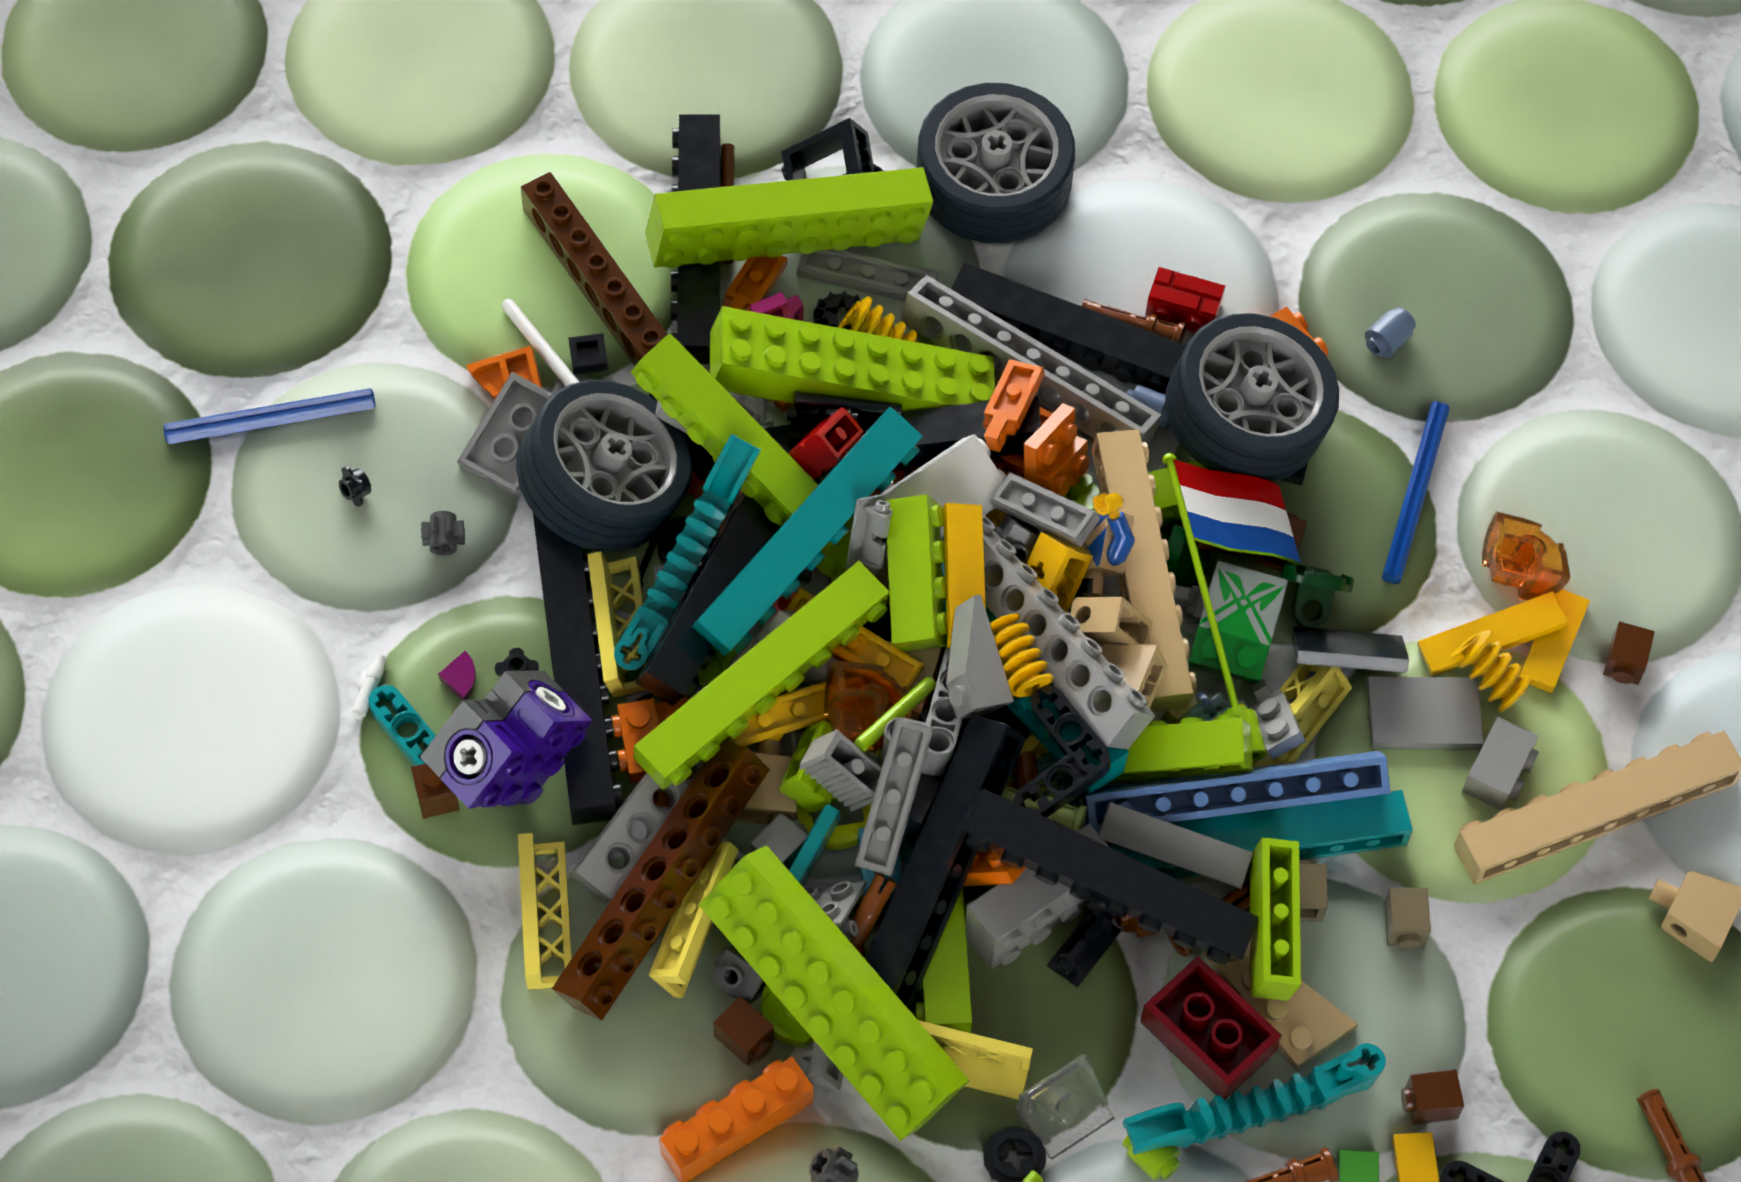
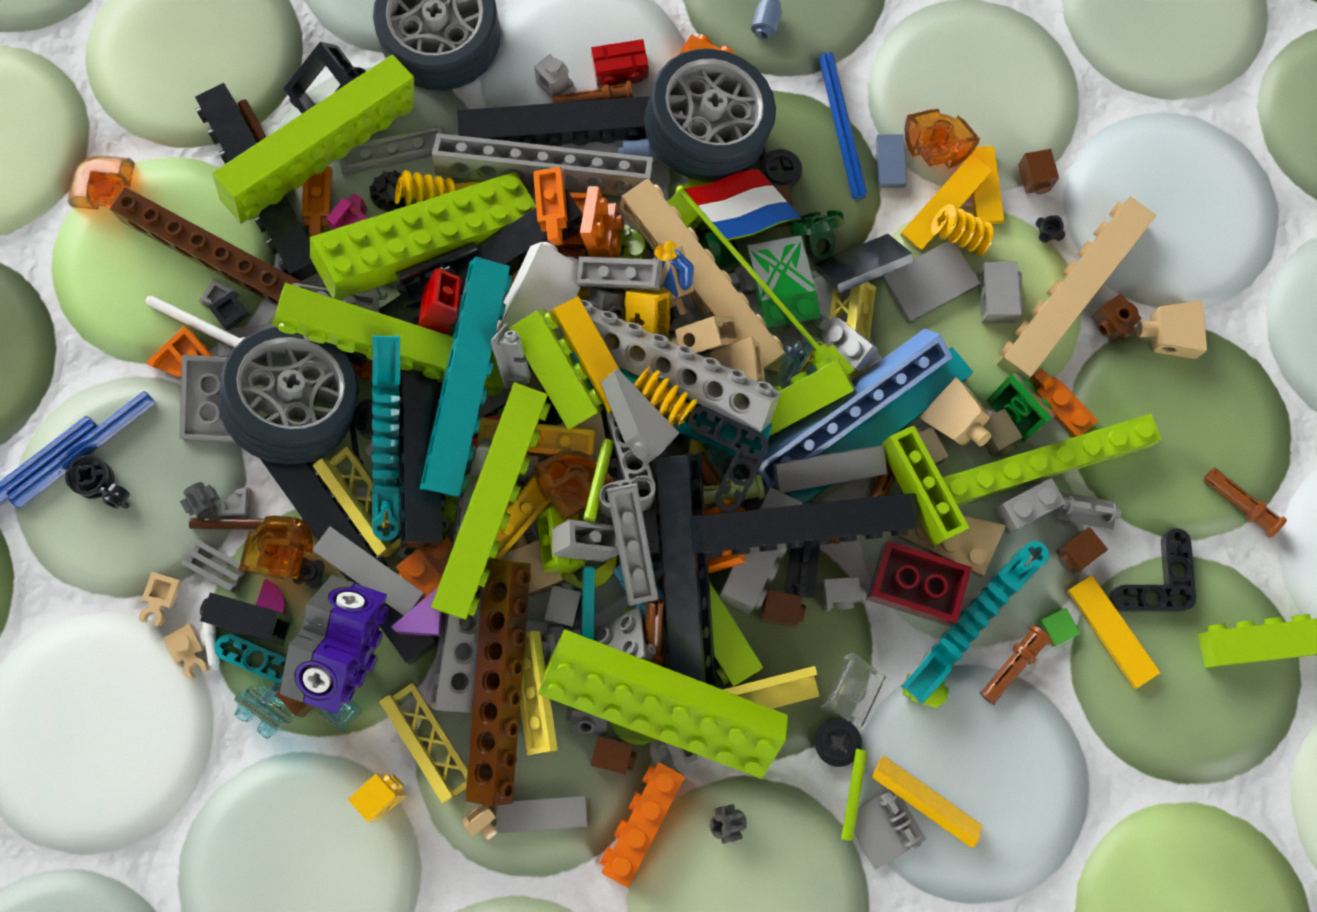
camera: 30 degrees left, 15 degrees up
none -> axle [8,391,155,508]
none -> black wheel [65,455,114,499]
none -> clear orange brick [67,155,135,210]
none -> tan plate [139,572,183,627]
none -> tan plate [163,624,209,680]
none -> light grey tile [181,539,248,592]
none -> reddish brown bar [189,518,306,530]
none -> light grey tile [199,279,240,307]
none -> black brick [200,592,293,646]
none -> light grey tile [218,487,251,517]
none -> clear light blue hips [234,685,294,739]
none -> clear orange brick [239,515,313,579]
none -> light grey tile [312,527,425,616]
none -> clear light blue tile [320,700,363,733]
none -> yellow brick [348,773,406,823]
none -> medium lavender slope [391,588,443,637]
none -> tan tile [462,804,497,840]
none -> light grey tile [496,796,588,833]
none -> light grey brick [534,54,573,98]
none -> black gear [759,149,802,188]
none -> reddish brown brick [761,590,806,628]
none -> light grey brick [821,577,866,612]
none -> sand blue tile [876,134,907,188]
none -> tan torso [919,377,991,446]
none -> lime brick [943,414,1162,507]
none -> green slope [986,373,1055,442]
none -> light grey brick [994,478,1066,534]
none -> orange hinge [1029,369,1098,438]
none -> black plate [1035,215,1065,243]
none -> light grey hinge [1057,492,1121,530]
none -> reddish brown brick [1091,293,1142,342]

